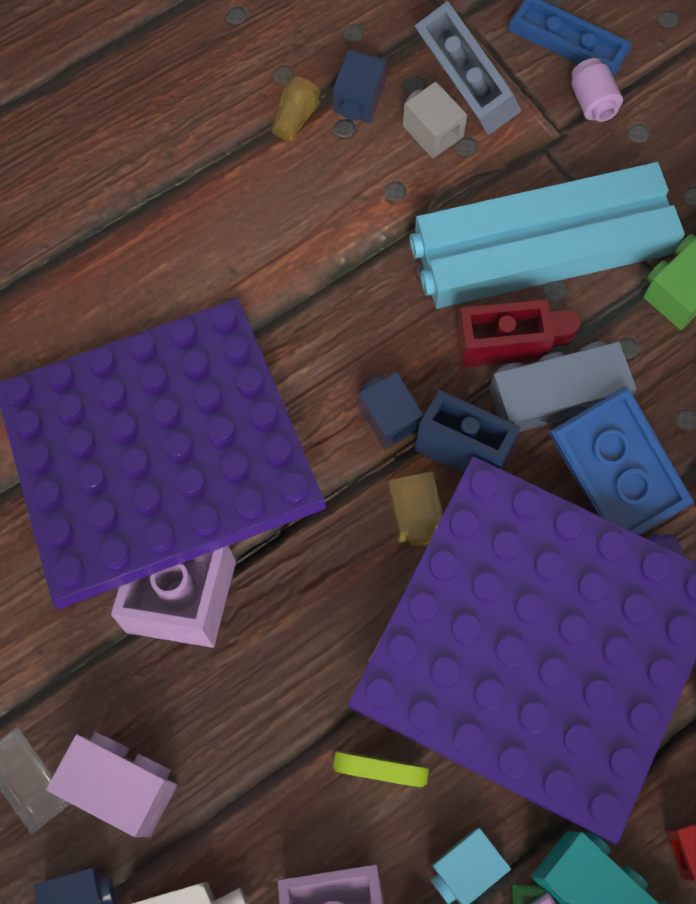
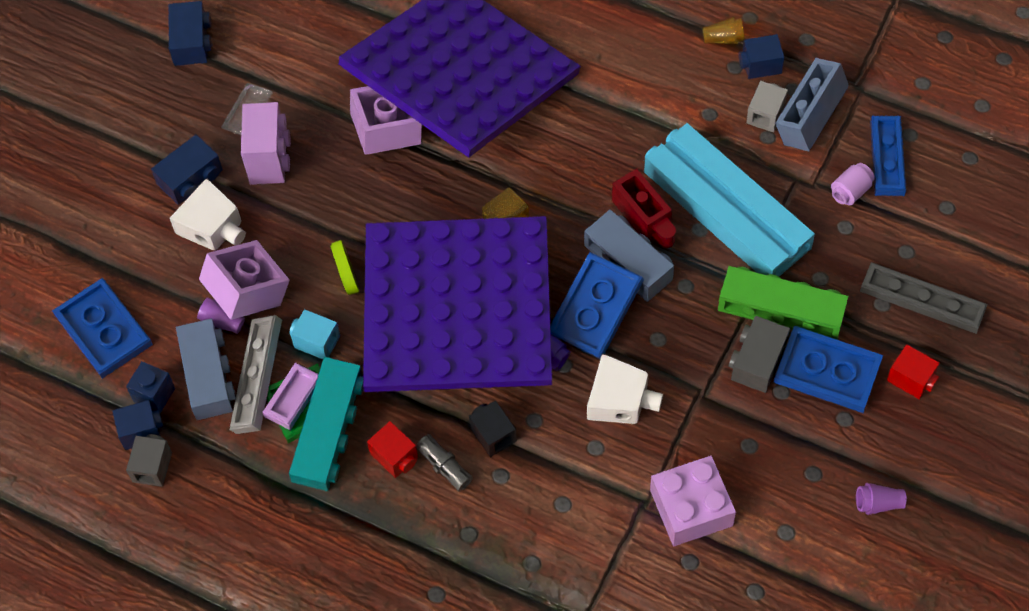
camera: 65 degrees right, 10 degrees down
dark blue brick [359,372,424,450] -> none
dark blue brick [414,390,521,474] -> none

